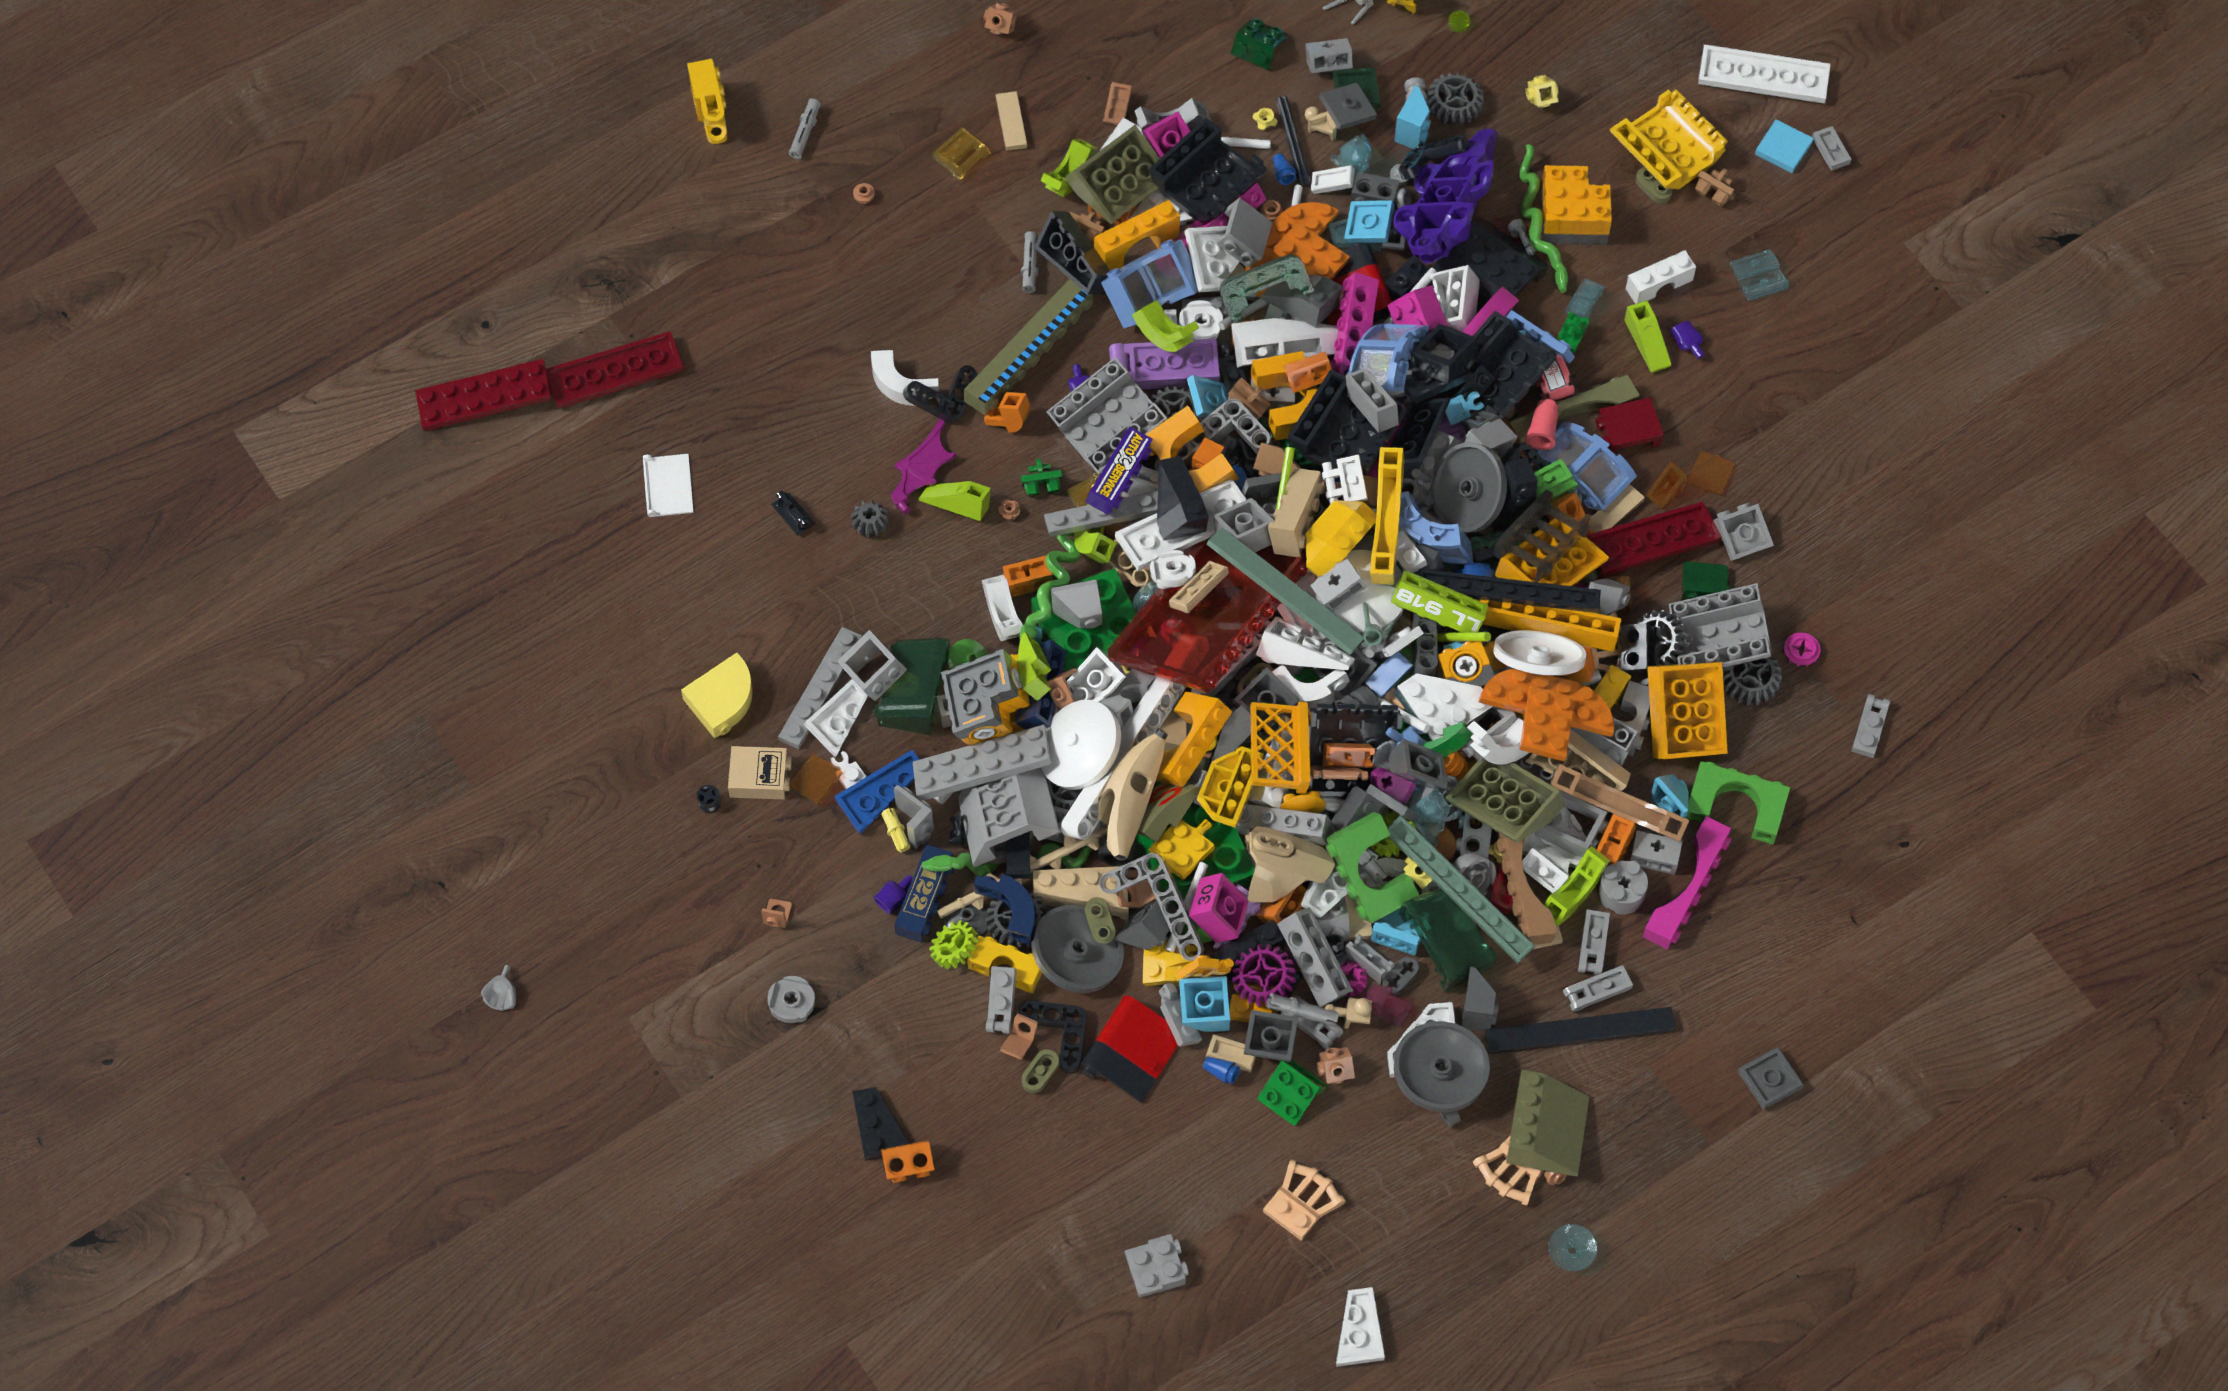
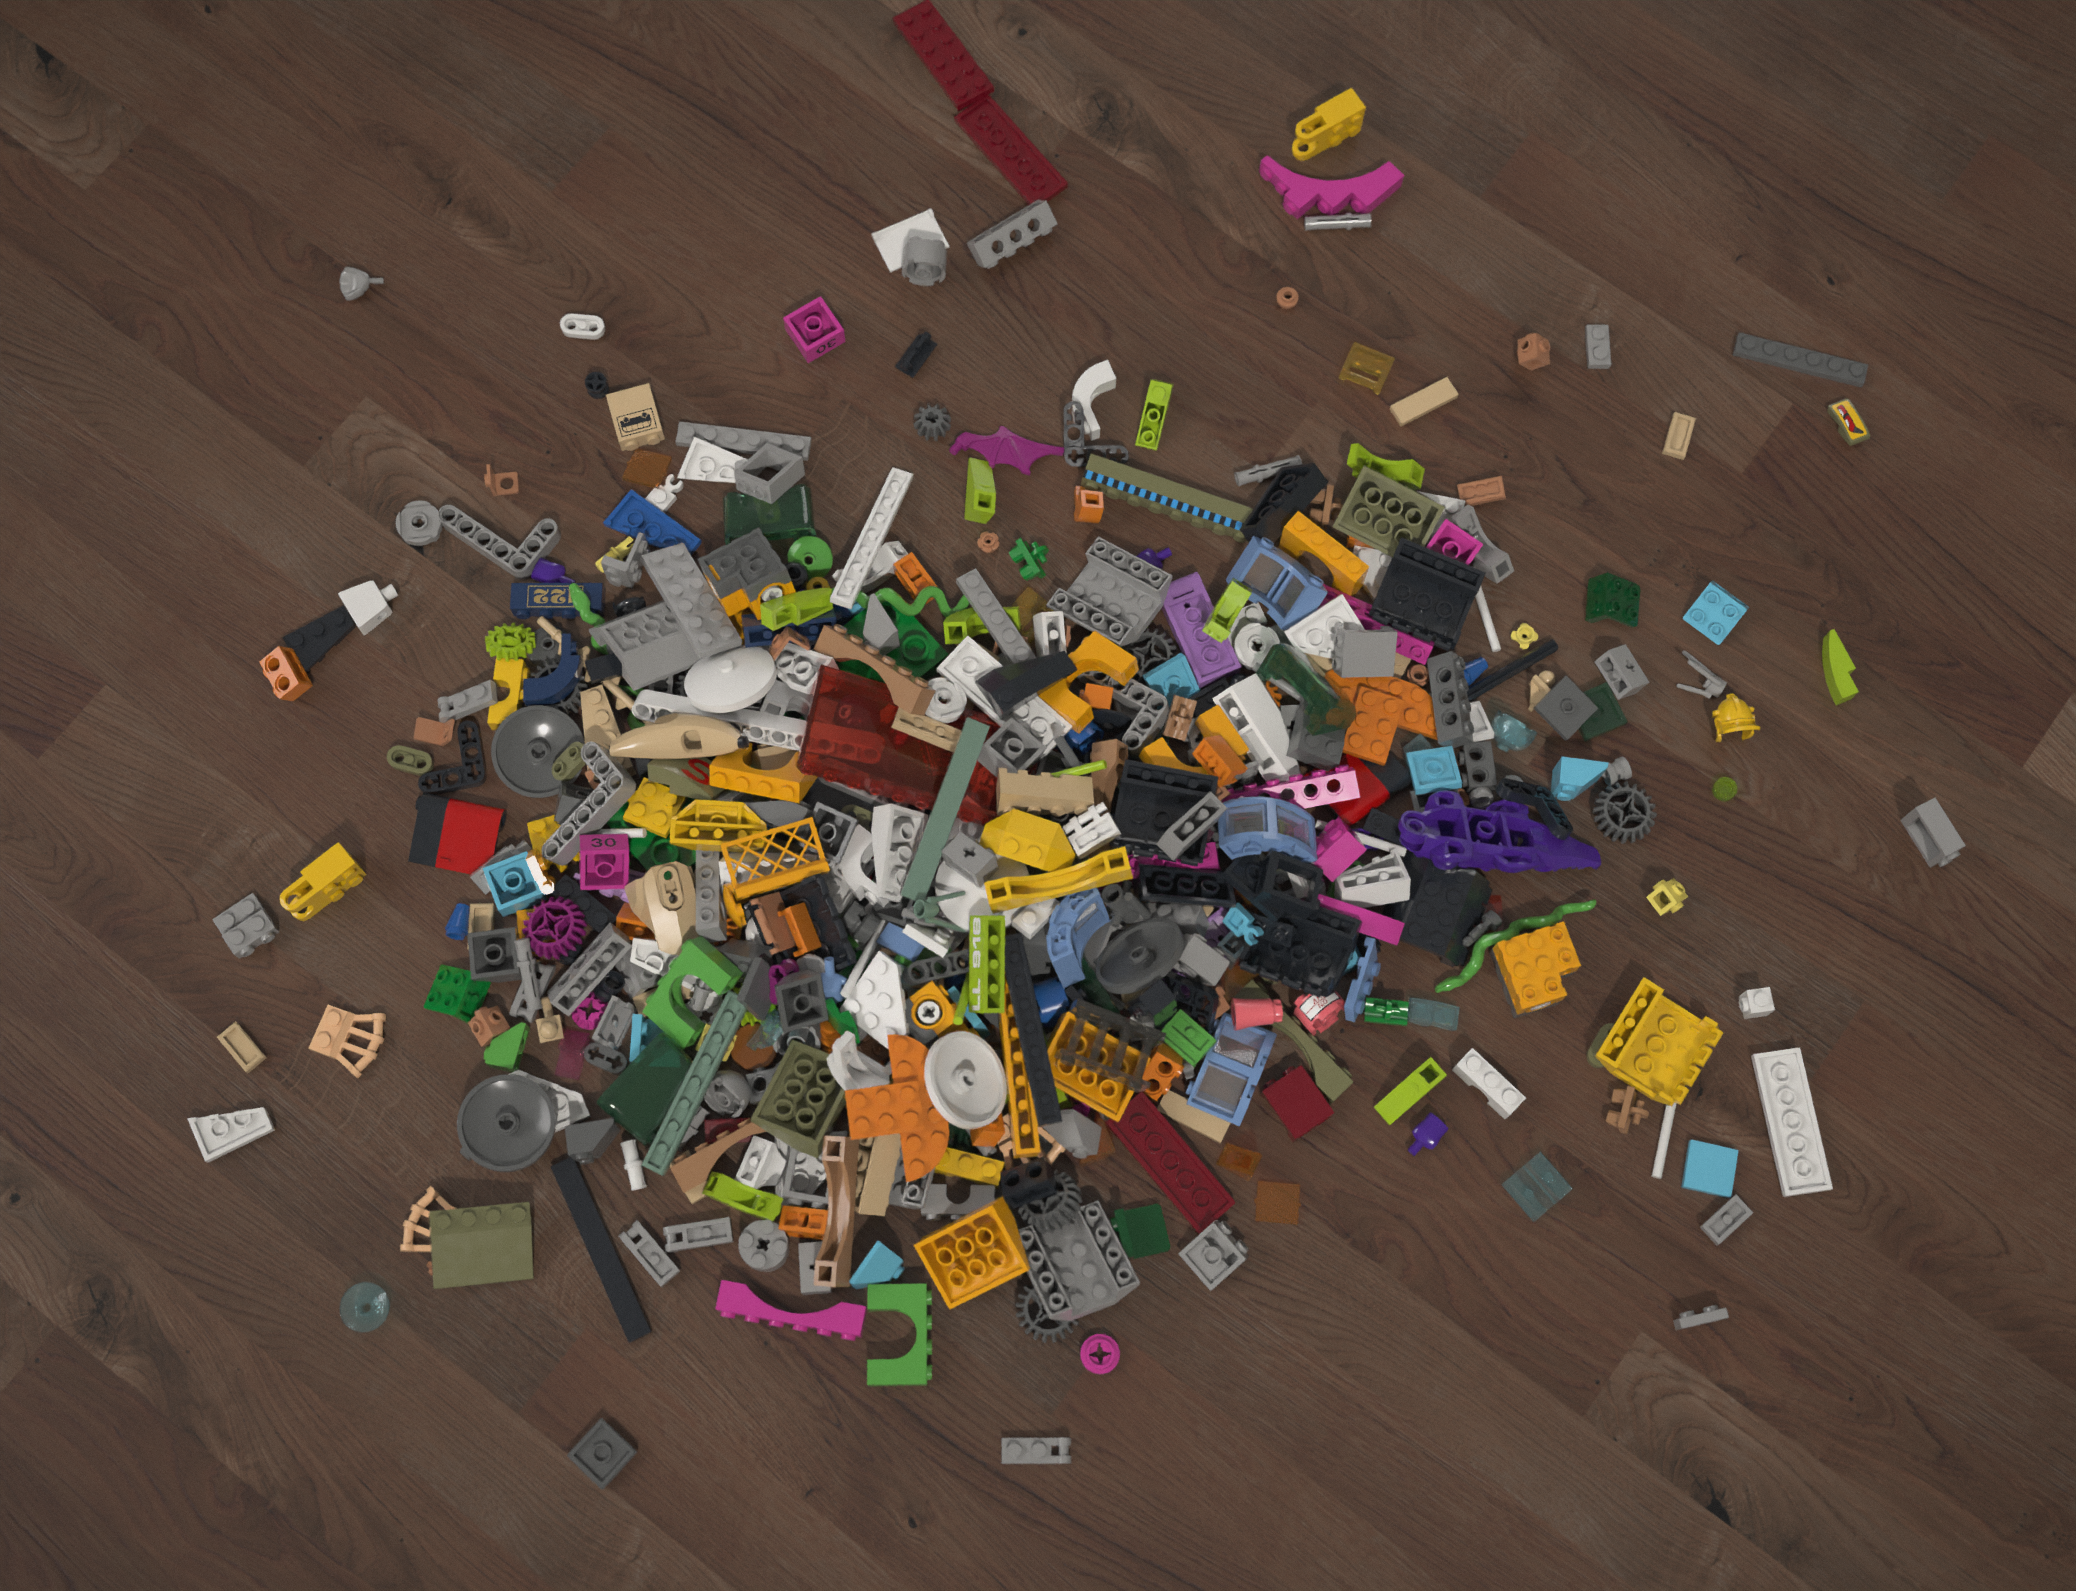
camera: 70 degrees right, 10 degrees up
light yellow brick [681,653,753,738] -> none
dark purple brick [1086,426,1153,515] -> none
none -> tan tile [217,1022,267,1073]
none -> yellow brick [280,842,367,921]
none -> white torso [338,581,398,635]
none -> light grey beam [438,505,561,580]
none -> bright green slope [484,1022,530,1072]
none -> white plate [560,314,605,339]
none -> white pin [620,1140,647,1191]
none -> dark pink brick [783,296,846,363]
none -> medium nougat arch [813,624,936,716]
none -> white tile [830,467,913,609]
none -> light grey brick [902,237,947,286]
none -> light grey brick [967,200,1057,268]
none -> lime slope [1135,379,1174,450]
none -> dark pink arch [1259,155,1404,219]
none -> dark grey brick [1427,651,1474,748]
none -> white bar [1652,1103,1676,1179]
none -> light grey plate [1673,1305,1729,1330]
none -> white brick [1739,987,1775,1019]

